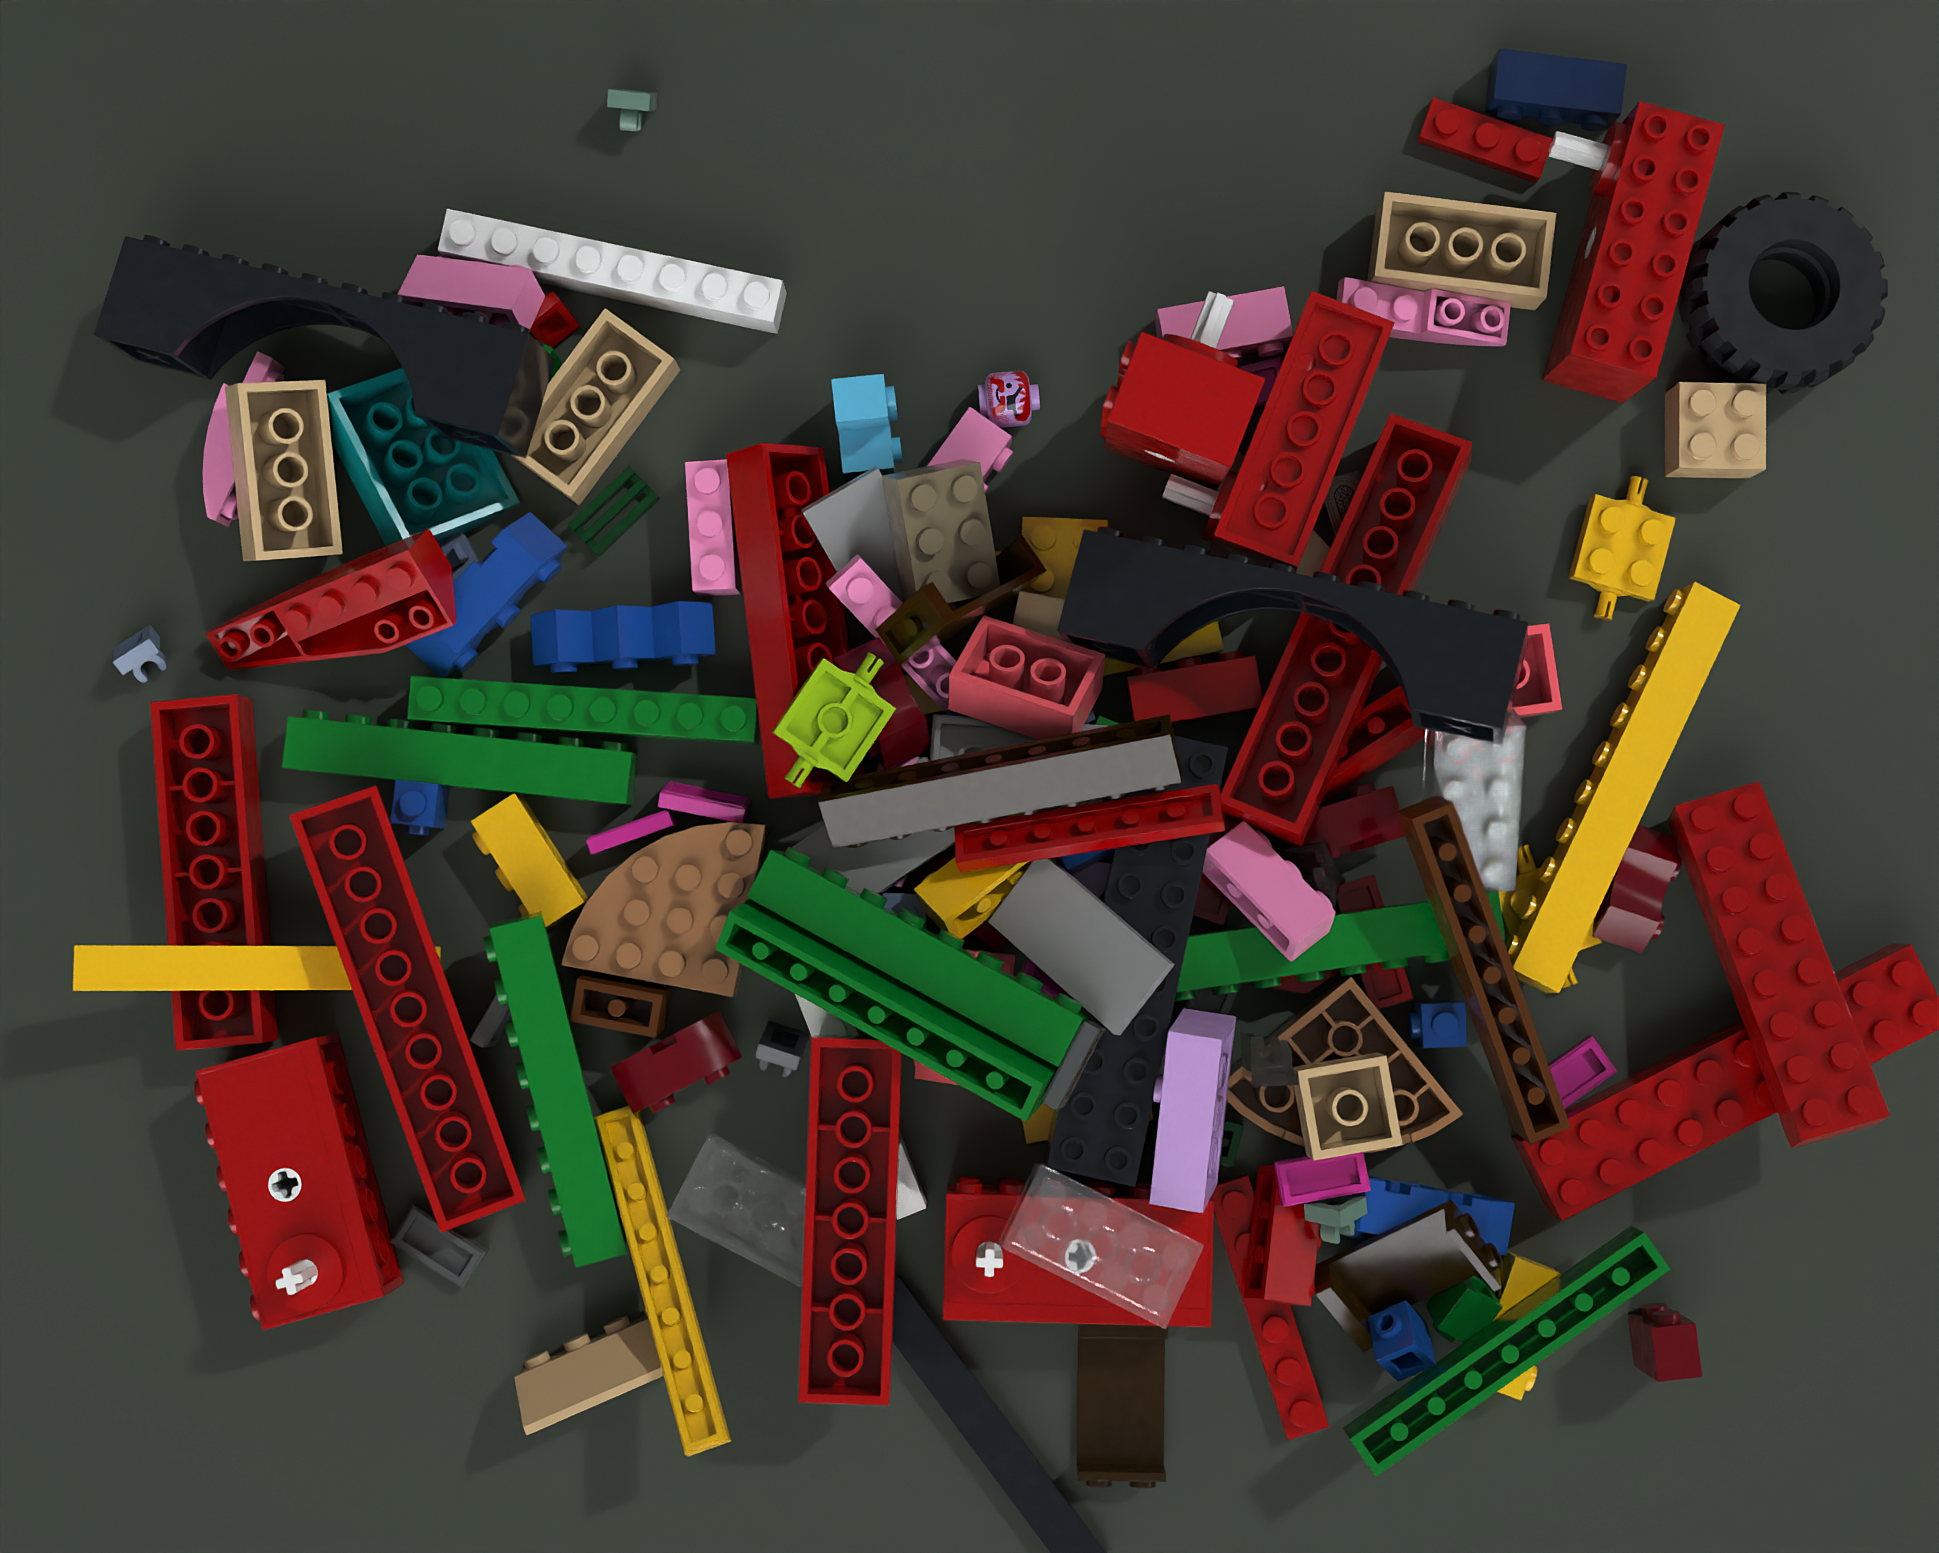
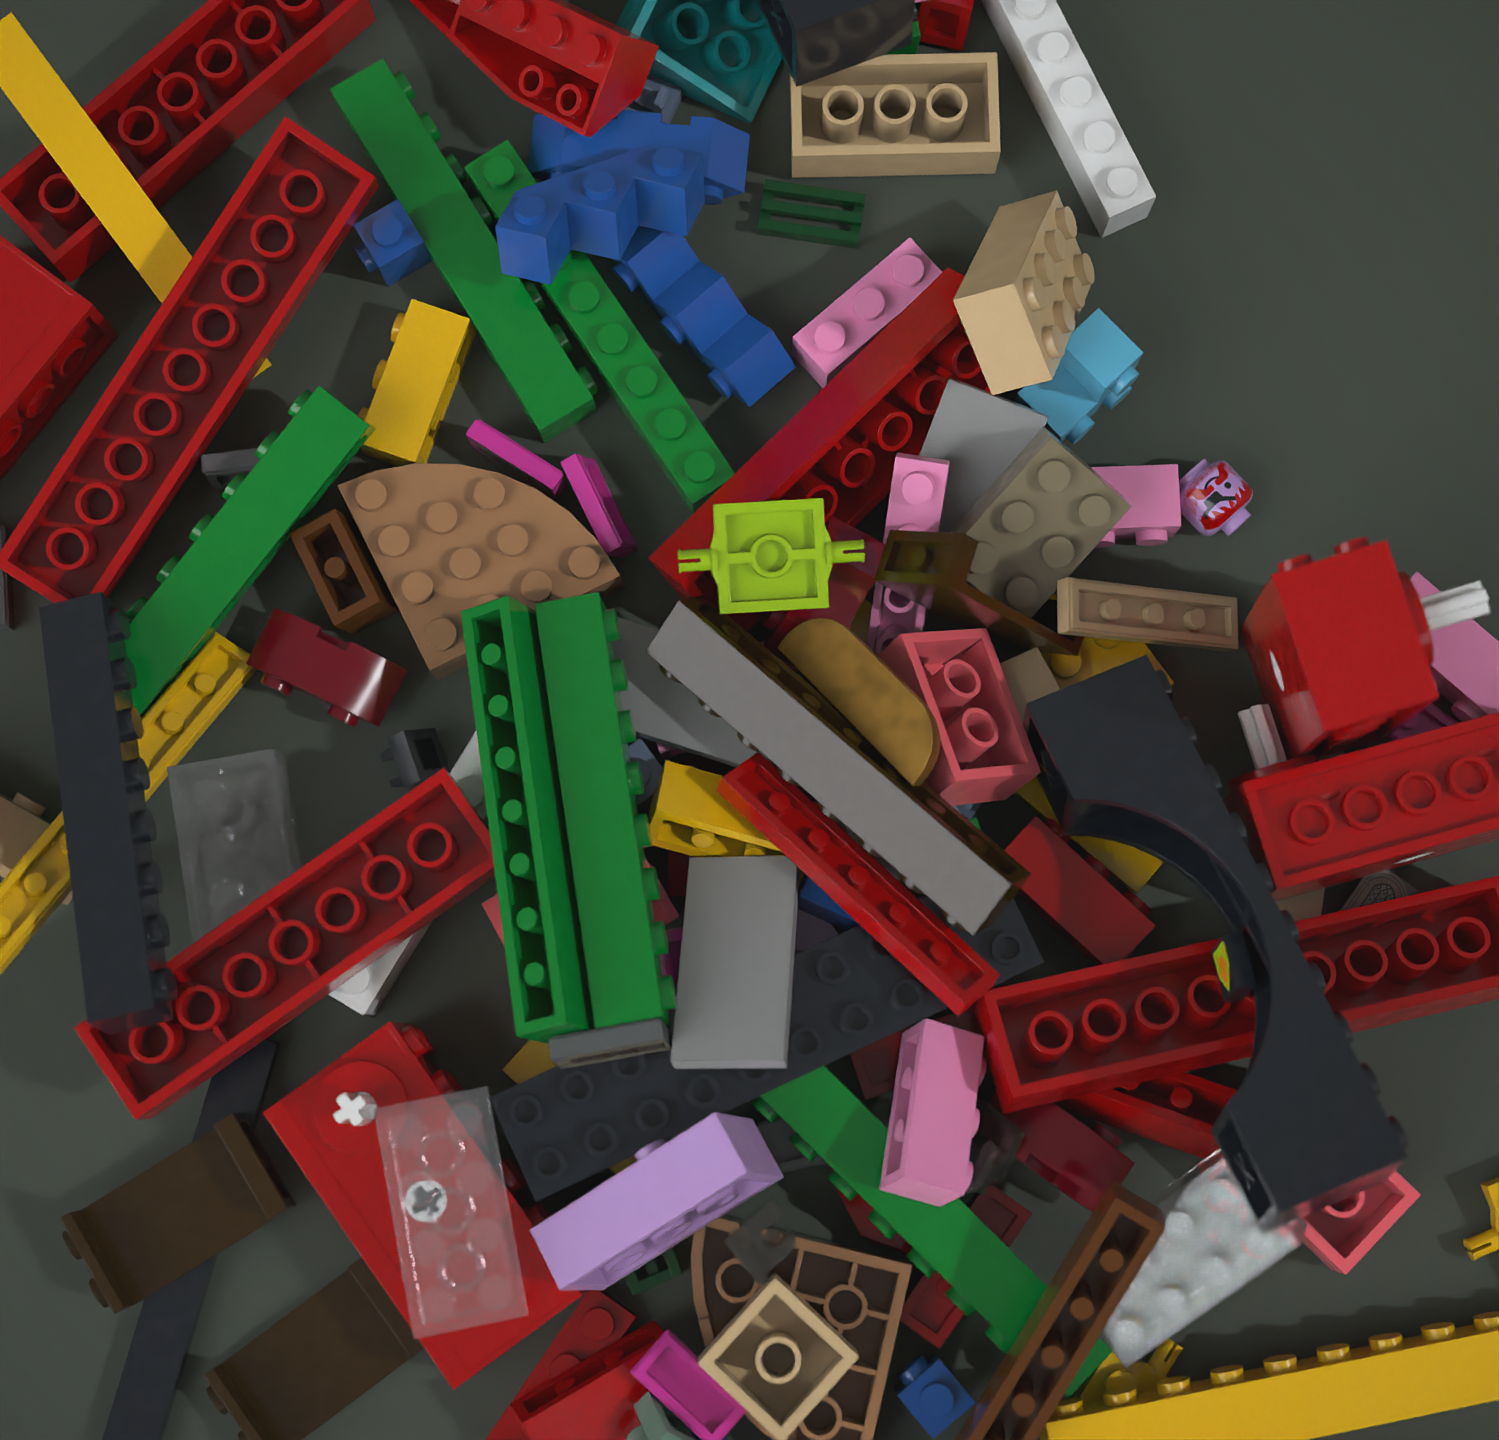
camera: 50 degrees right, 5 degrees down
none -> black brick [39,592,177,1035]
none -> dark brown panel [60,1112,297,1314]
none -> blue brick [495,143,705,285]
none -> pearl gold brick [777,618,940,786]
none -> tan brick [953,190,1095,395]
none -> tan tile [1057,577,1238,652]
none -> black tile [1211,932,1257,1004]

